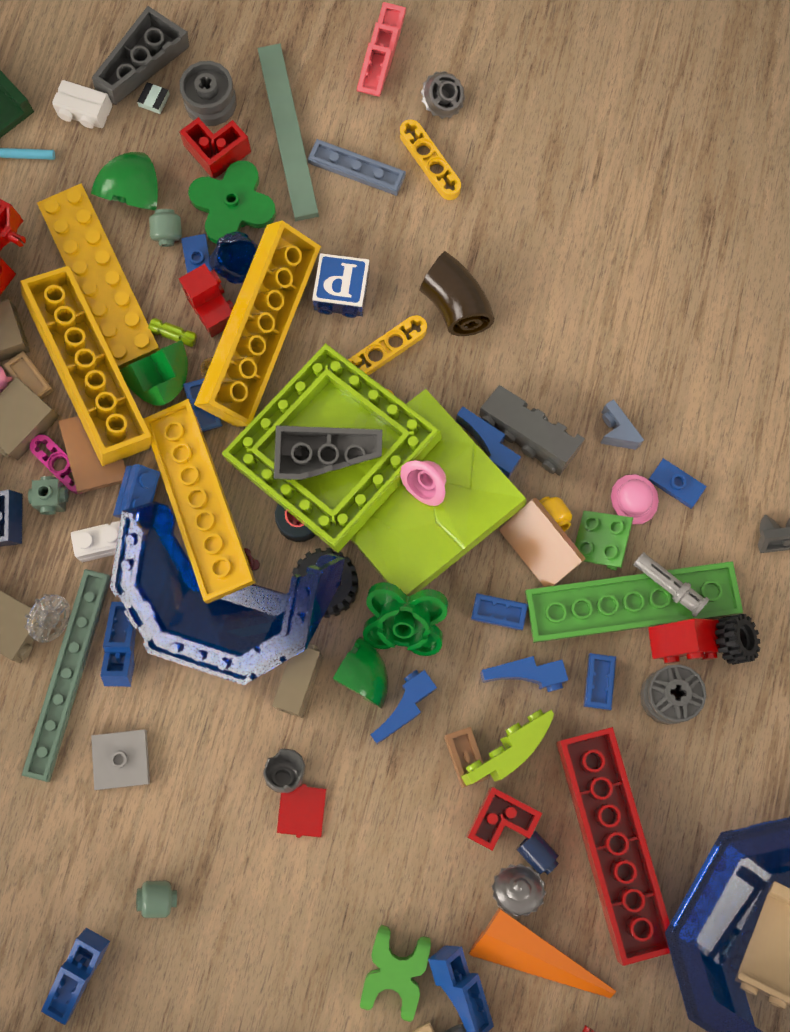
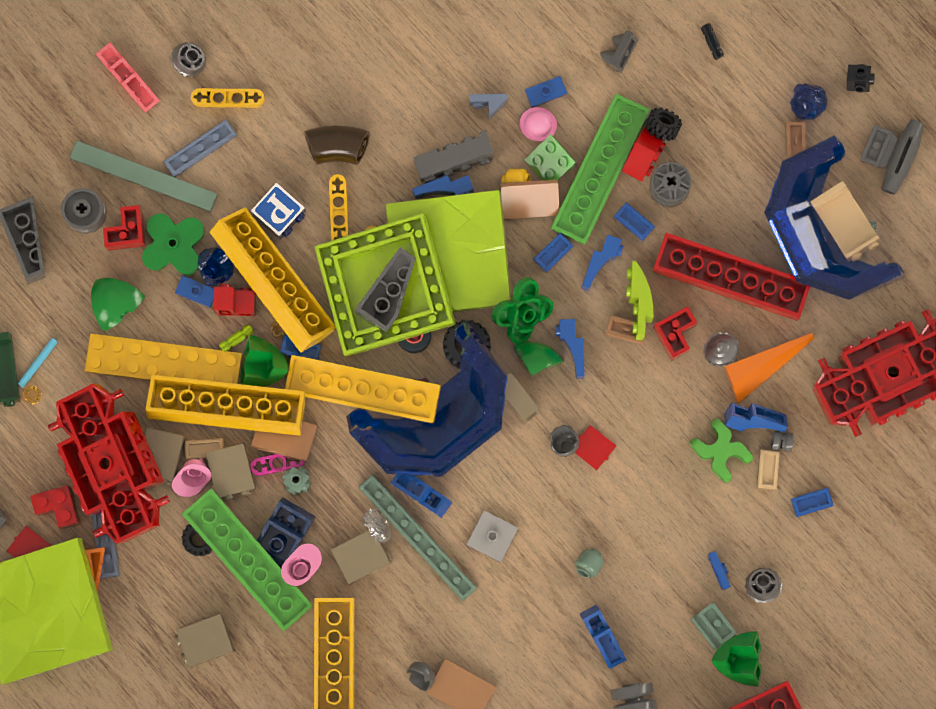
camera: 55 degrees left, 5 degrees up
white brick [52,80,112,129] -> none
white brick [71,520,133,562] -> none
blue brick [113,464,161,523] -> none
tile [137,82,170,114] -> none
sand green head [149,209,182,247] -> none
bright pink hat [400,460,447,506] -> none
dark blue brick [516,830,559,875] -> none
light grey pin [633,552,710,618] -> none

